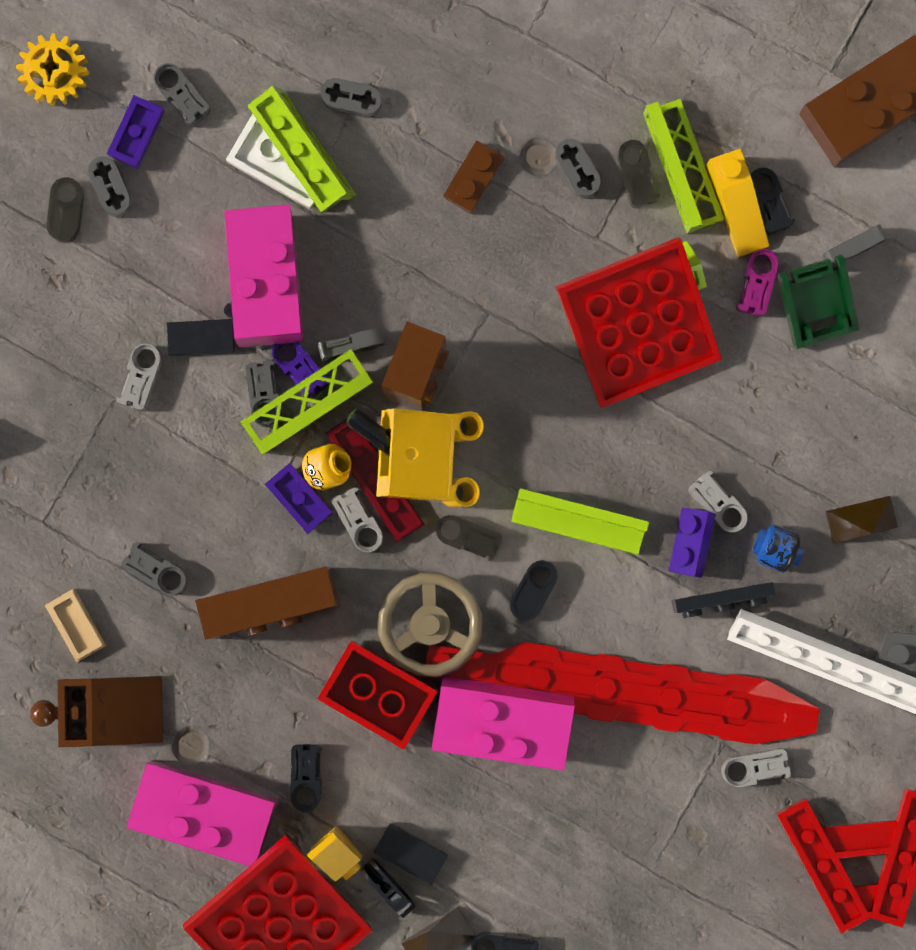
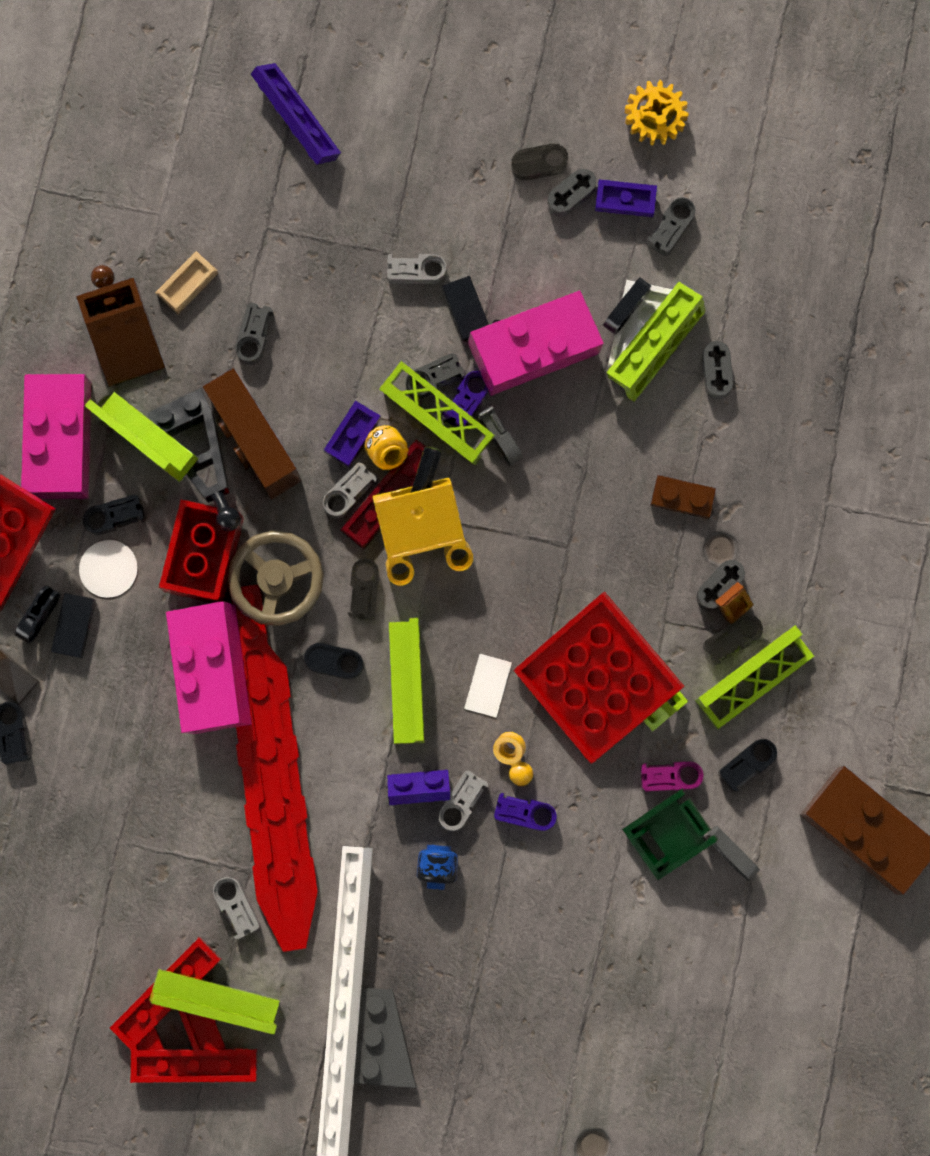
camera: 75 degrees right, 5 degrees down
yellow slope [307,826,362,882] -> none
reddish brown brick [381,321,450,411] -> none
black plate [671,582,775,618] -> none
yellow slope [705,148,769,258] -> none
dark brown slope [825,496,898,543] -> none
none -> white sticker [79,540,137,598]
none -> lime fence [85,392,199,482]
none -> black plate [147,388,241,531]
none -> lime fence [149,969,280,1035]
none -> white sticker [464,654,512,718]
none -> yellow plate [493,732,533,786]
none -> dark purple piece [494,793,557,831]
none -> black piece [603,277,652,335]
none -> dark orange tile [715,582,754,625]

